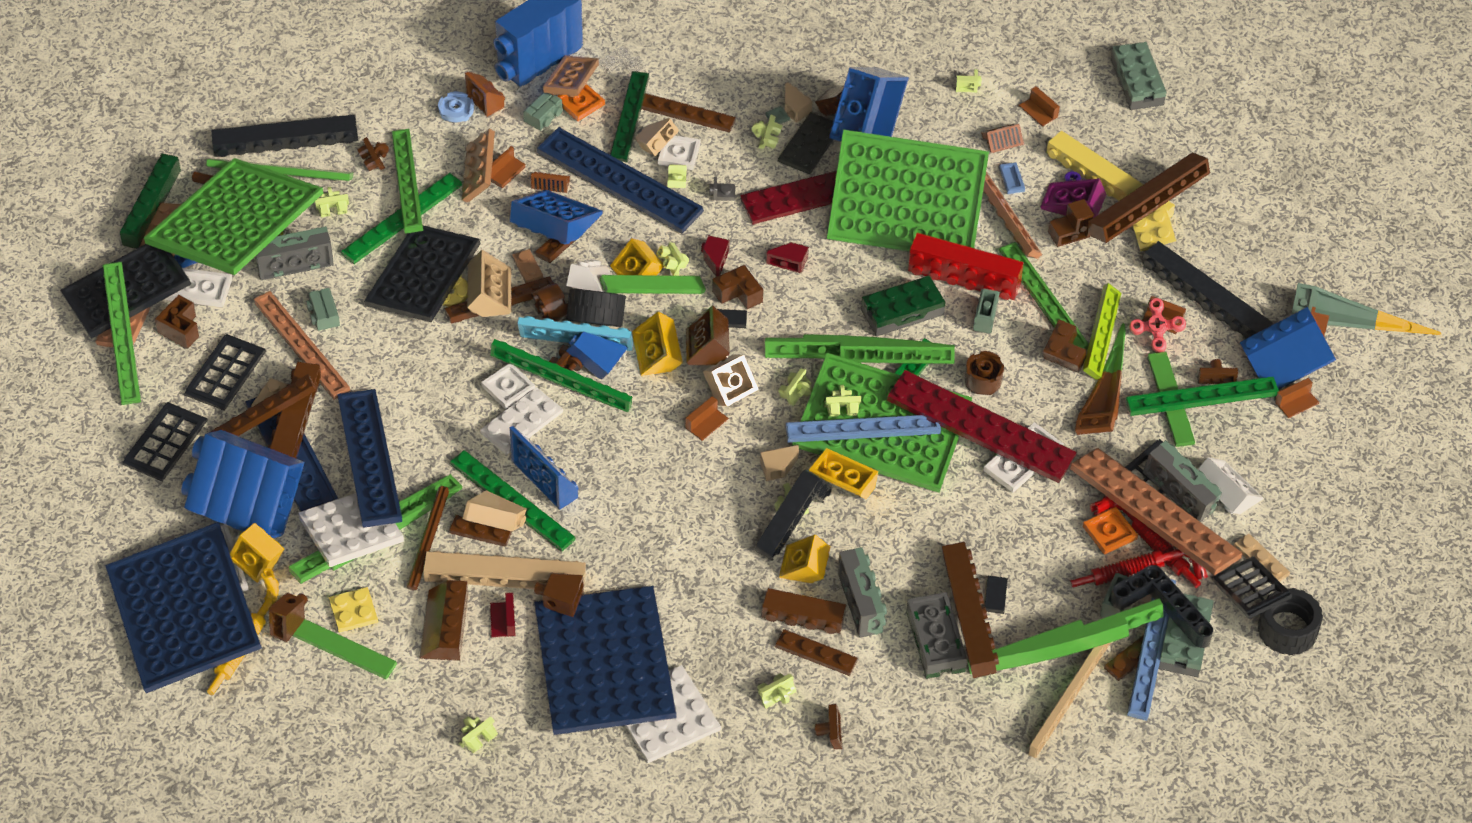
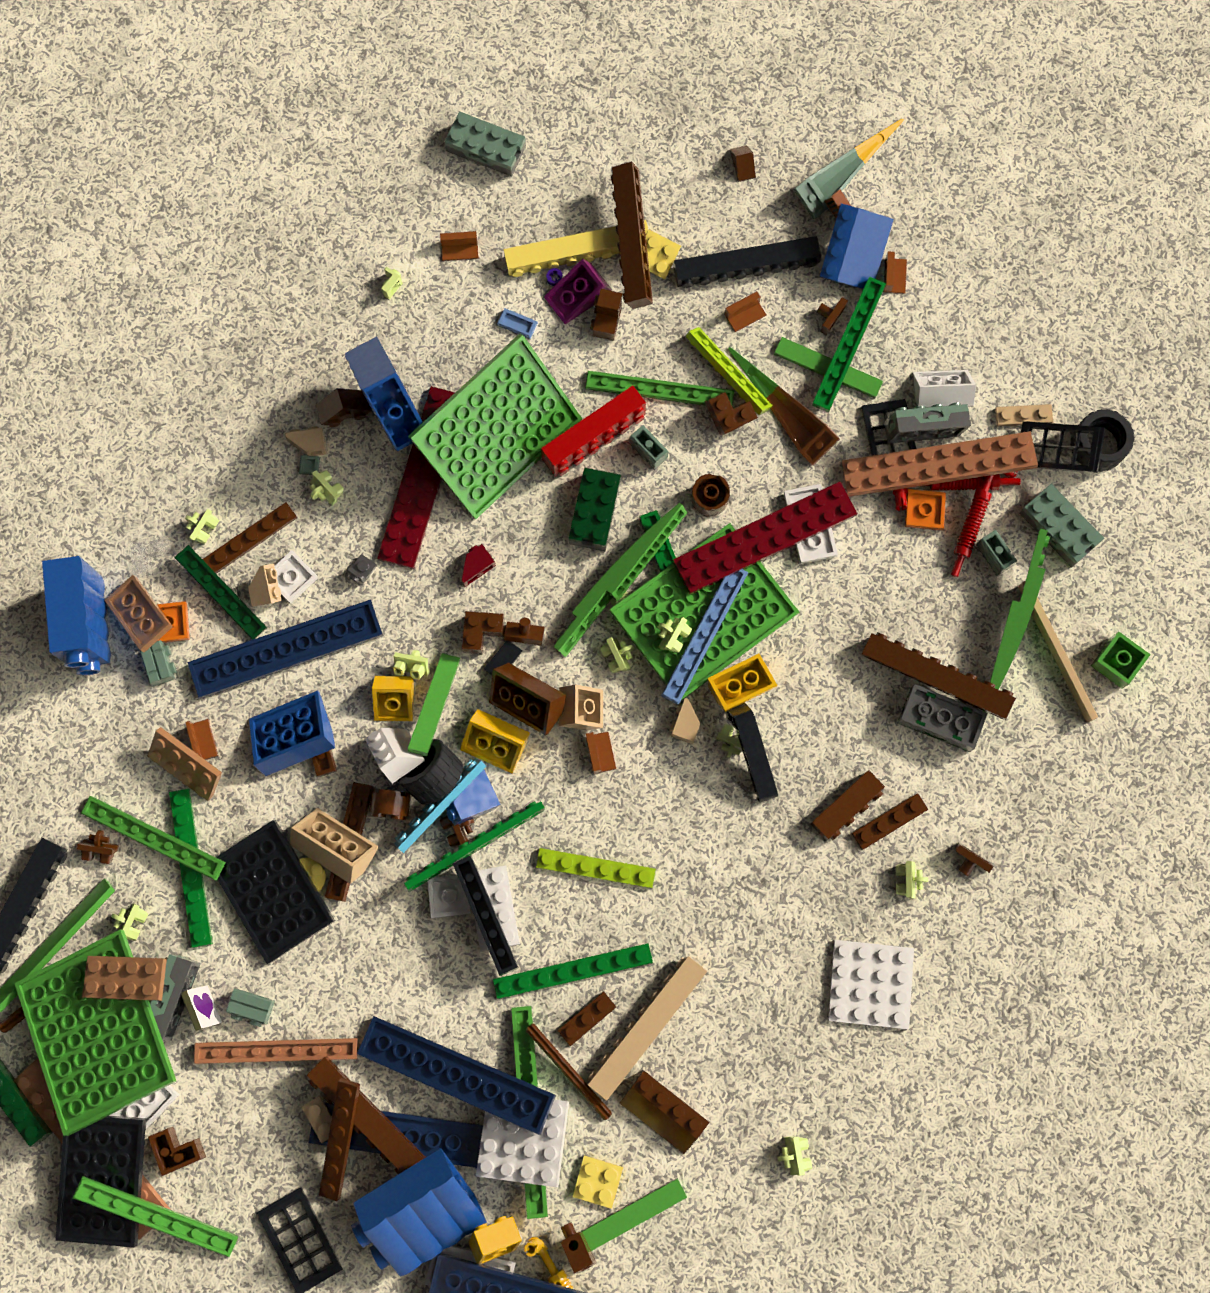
camera: 55 degrees left, 25 degrees up
black piece [184,334,266,411] -> none
light blue plate [438,91,474,122] -> none
tan slope [463,491,526,532] -> none
dark orange slope [465,72,505,117] -> none
dark red panel [490,593,516,638] -> none
blue slope [509,425,579,510] -> none
medium nougat plate [512,249,543,283] -> none
dark orange panel [531,172,570,193] -> none
reddish brown torso [534,573,584,617] -> none
dark blue plate [534,586,677,735] -> none
yellowish green bracket [668,164,687,188] -> none
dark red slope [701,235,730,277] -> none
pearl dark grey plate [778,112,834,175] -> none
yellow slope [779,534,831,583] -> none
dark grey piece [838,547,887,638] -> none
panel [981,123,1024,153] -> none
nougat plate [983,172,1043,259] -> none
black tile [985,575,1008,614] -> none
reddish brown plate [1104,635,1144,681] -> none
black beam [1111,565,1213,648] -> none
medium blue tile [1127,579,1176,721] -> none
coral gear [1129,298,1186,353] -> none
none -> medium nougat plate [82,956,167,1001]
none -> tile [181,985,222,1031]
none -> yellowish green hips [185,509,219,545]
none -> black brick [452,855,519,976]
none -> reddish brown tile [504,617,545,646]
none -> lime plate [536,848,656,888]
none -> reddish brown slope [730,145,756,182]
none -> bright green brick [1090,631,1151,689]

